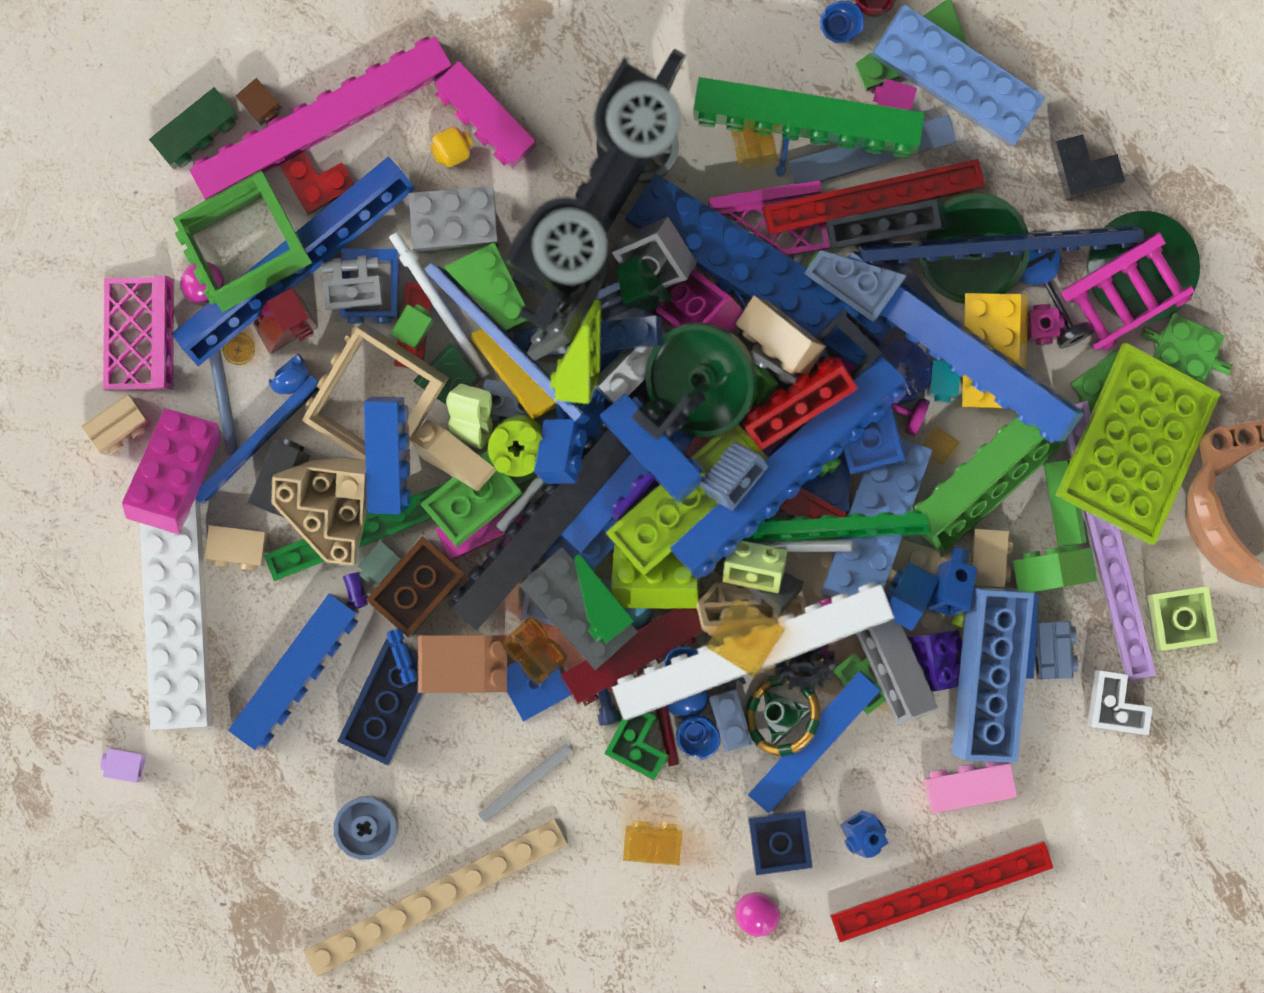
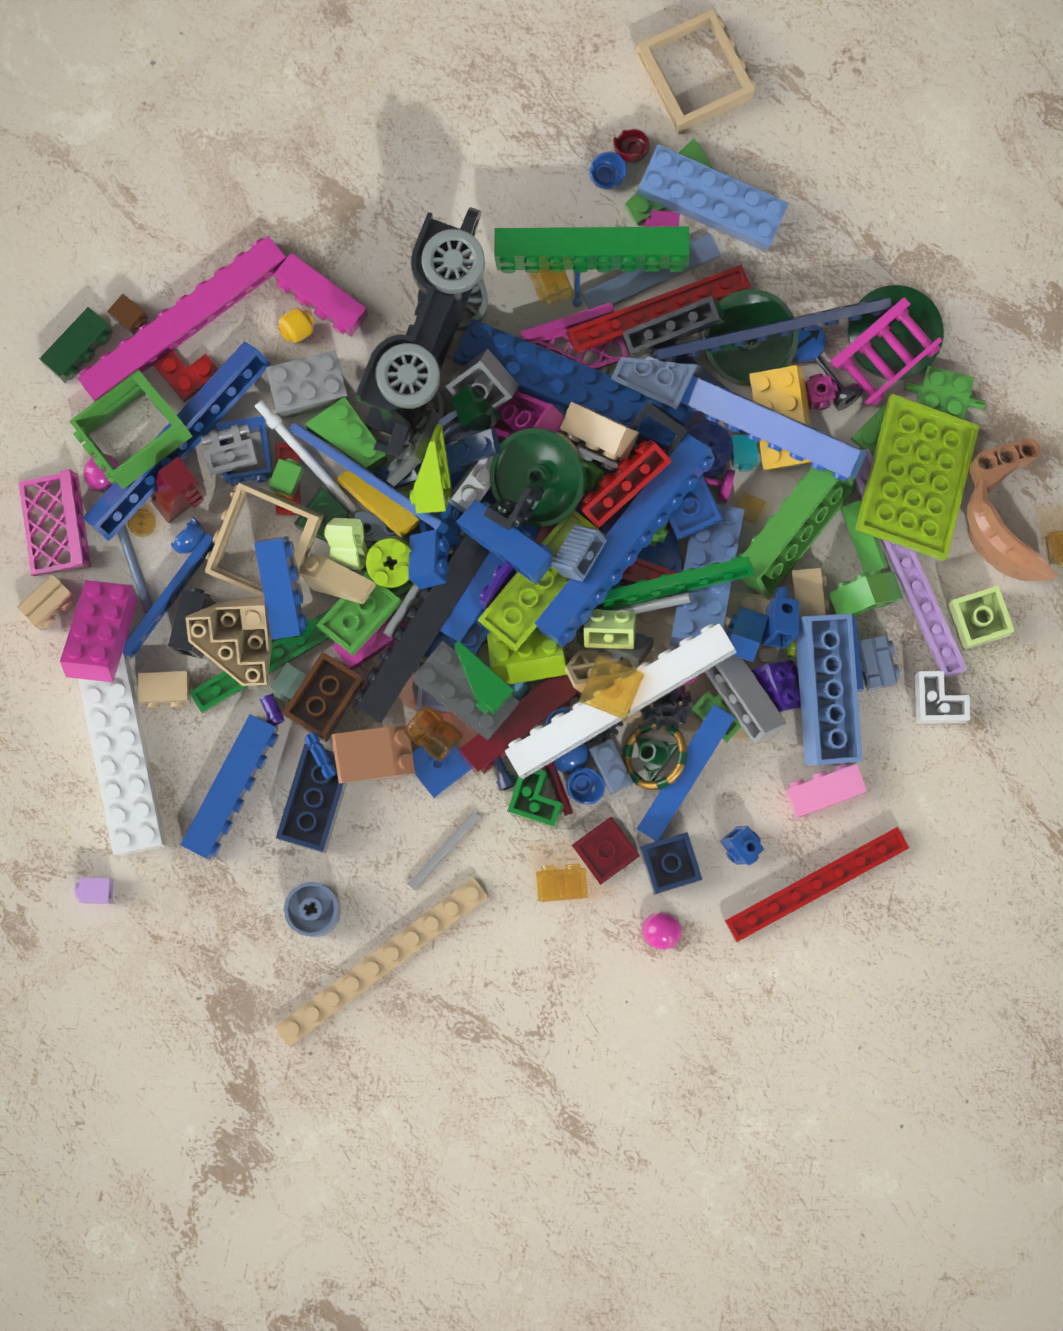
camera: 10 degrees left, 5 degrees down
black brick [1051,134,1125,200] -> none
none -> dark red plate [571,817,640,885]

